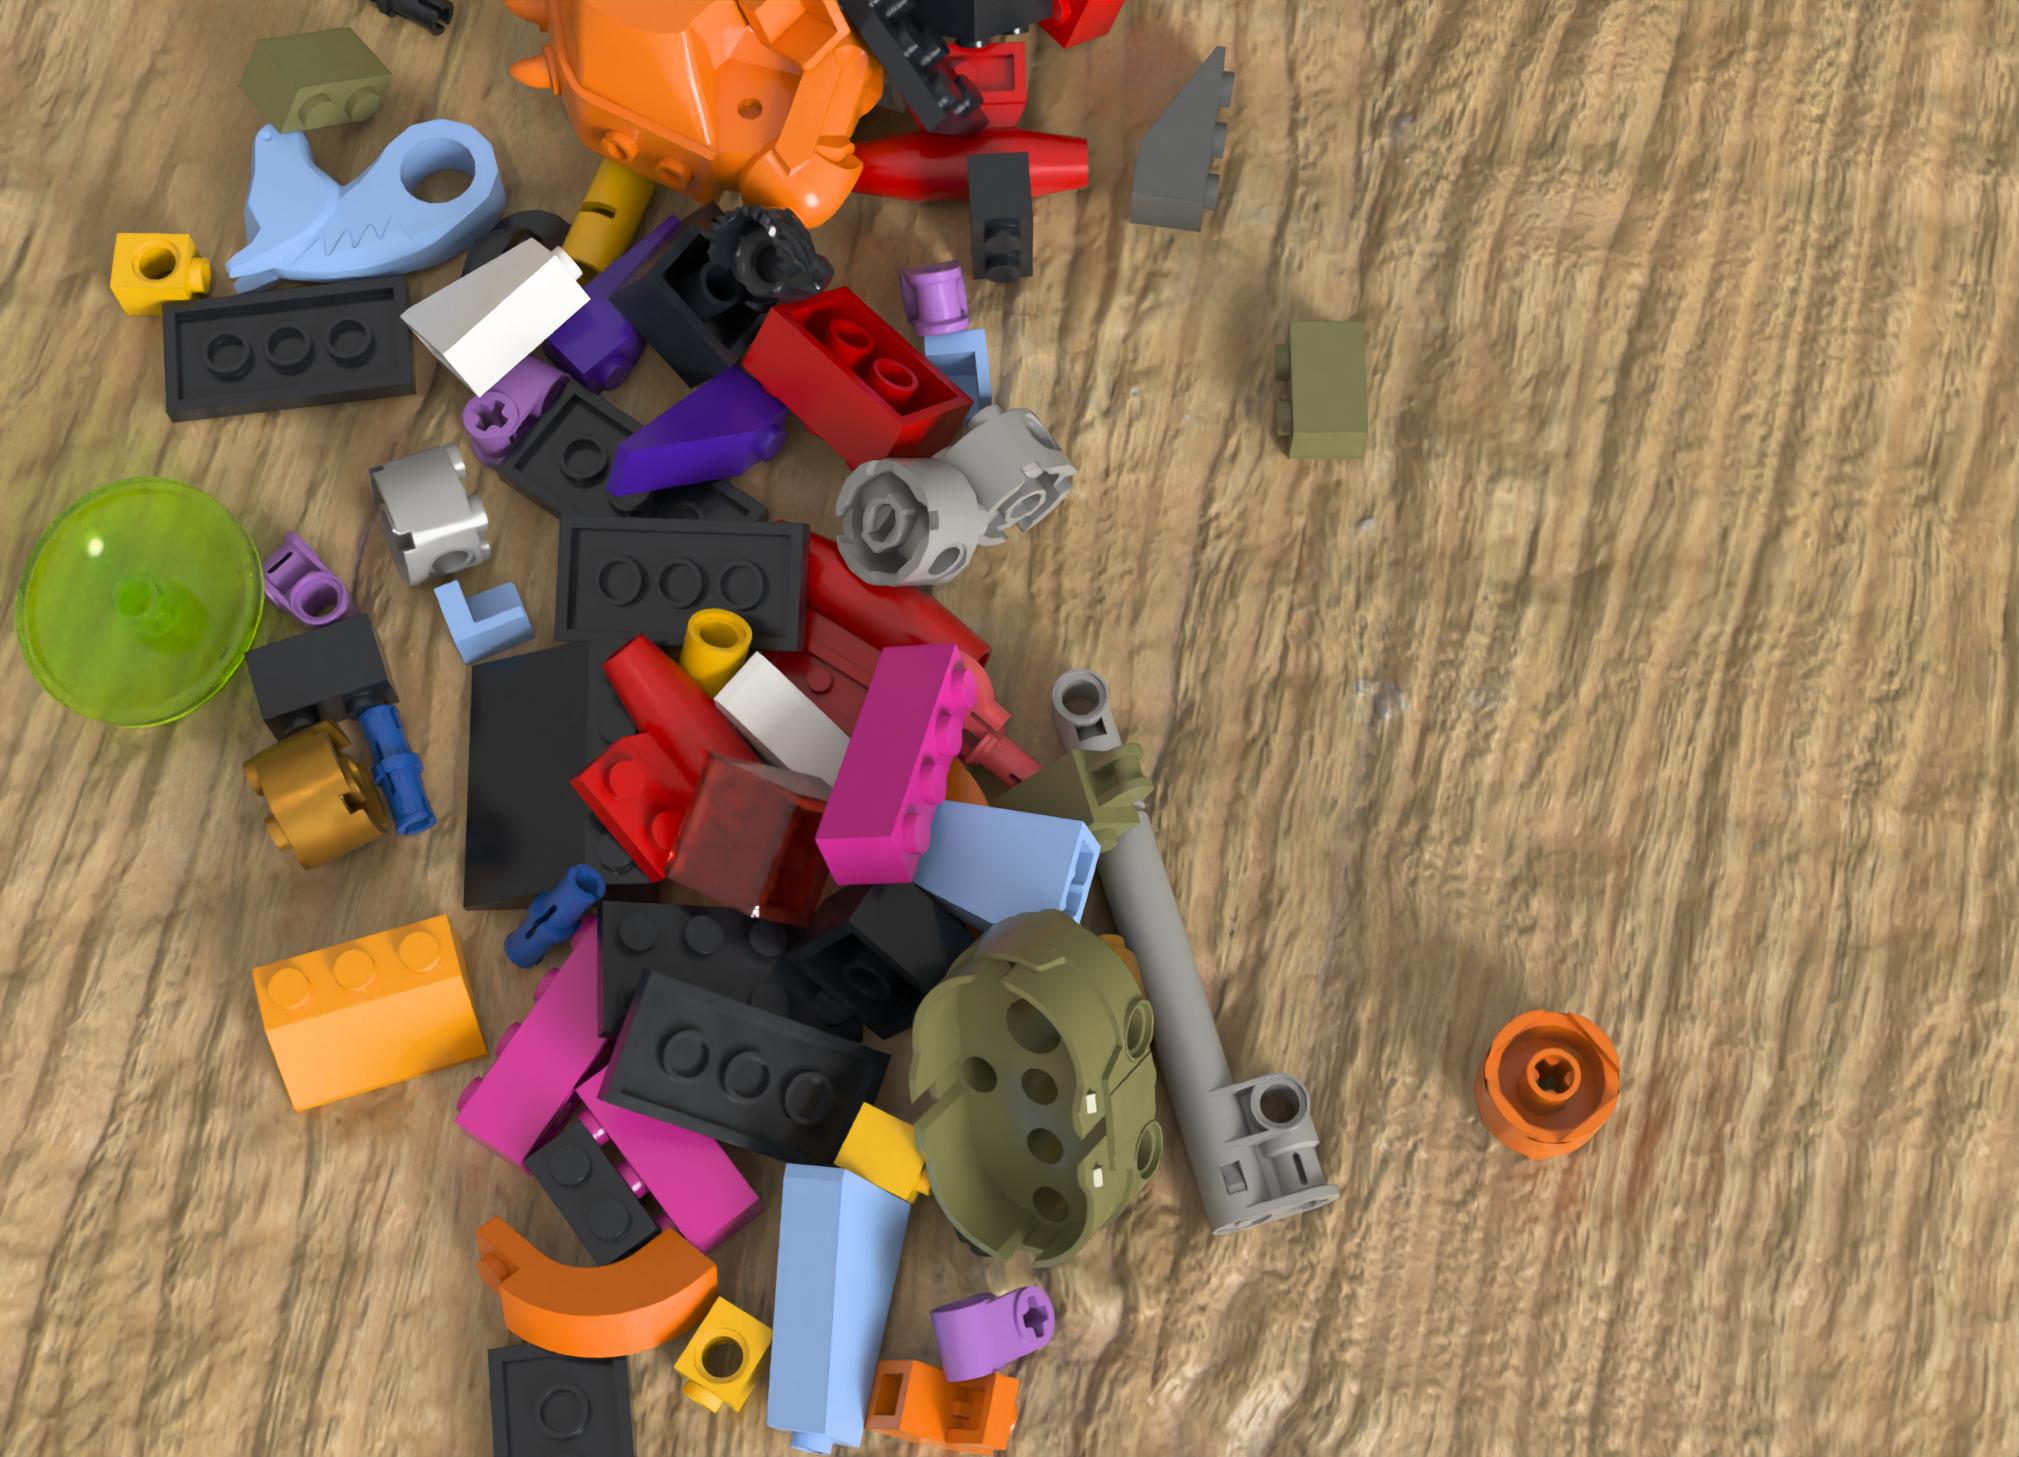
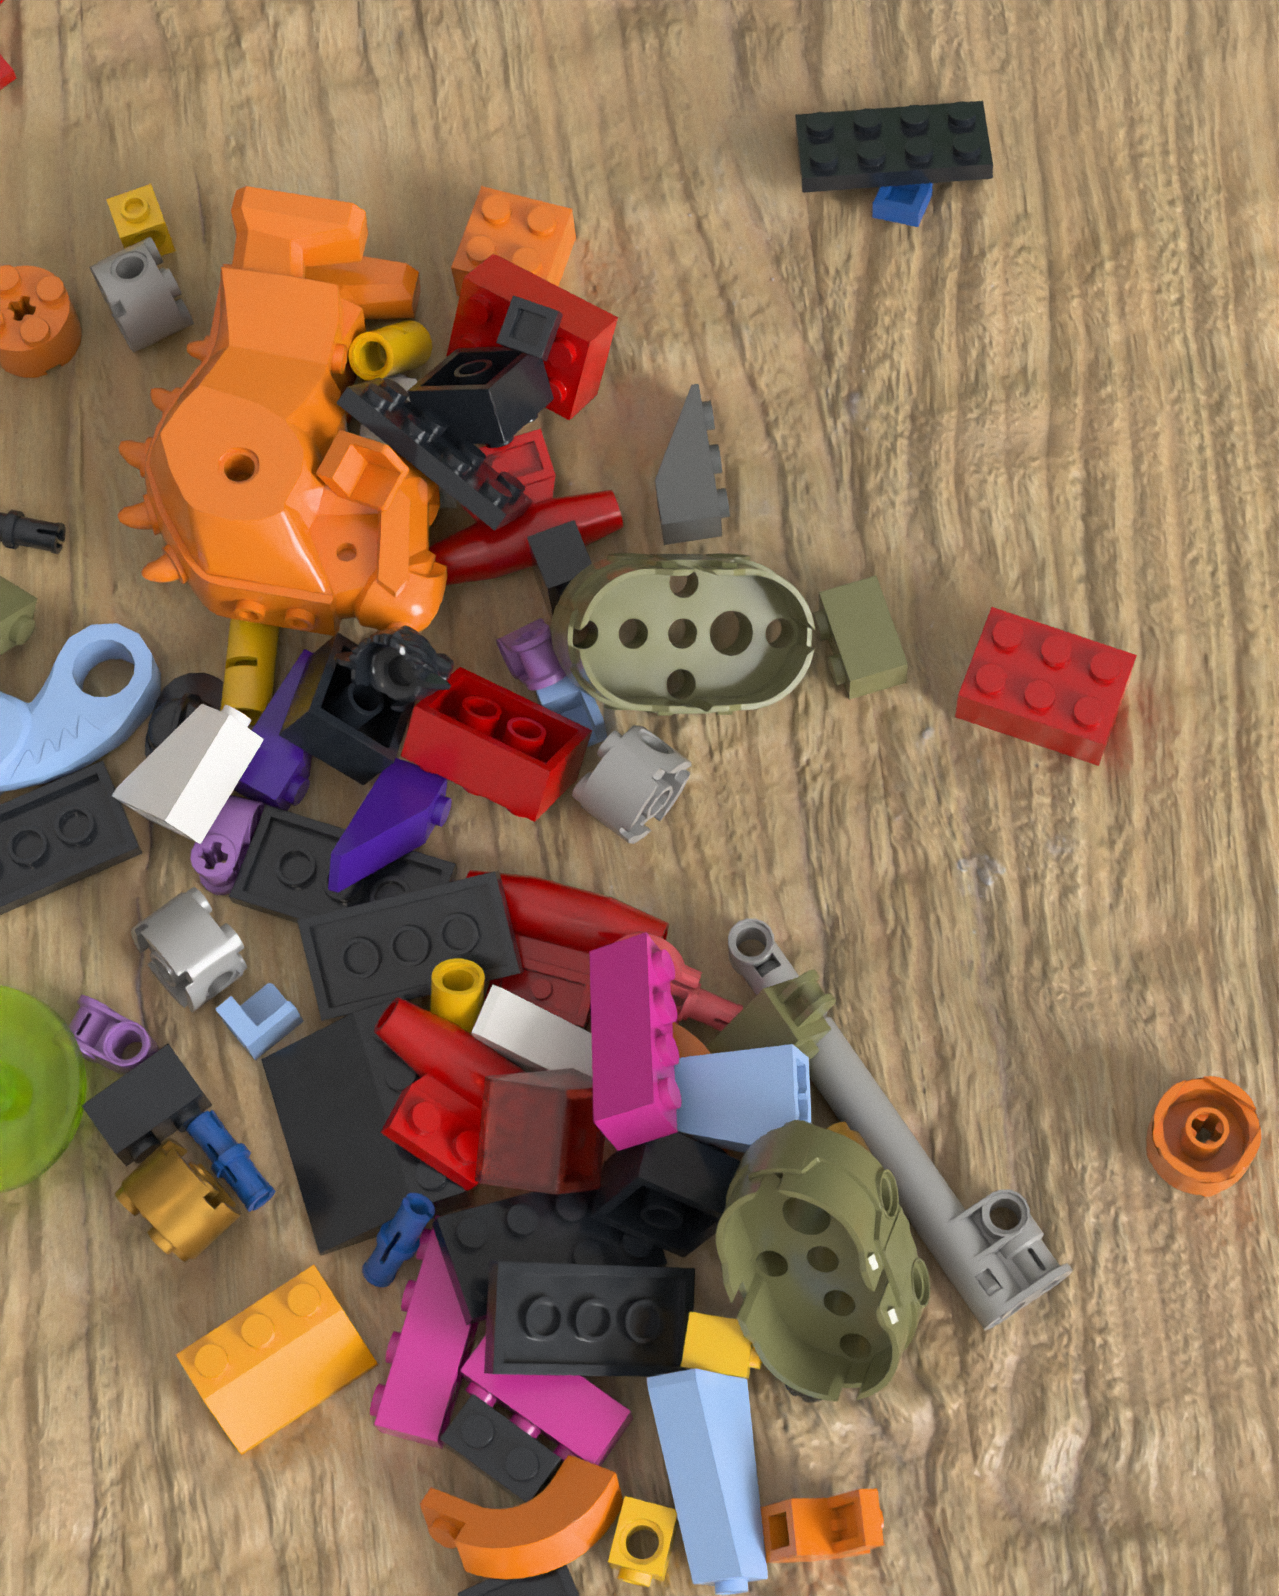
camera: 10 degrees left, 0 degrees up
light grey brick [835,458,989,587] -> none
medium lavender piece [930,1286,1055,1382] -> none
none -> olive piece [550,553,815,716]
none -> red brick [955,607,1137,766]

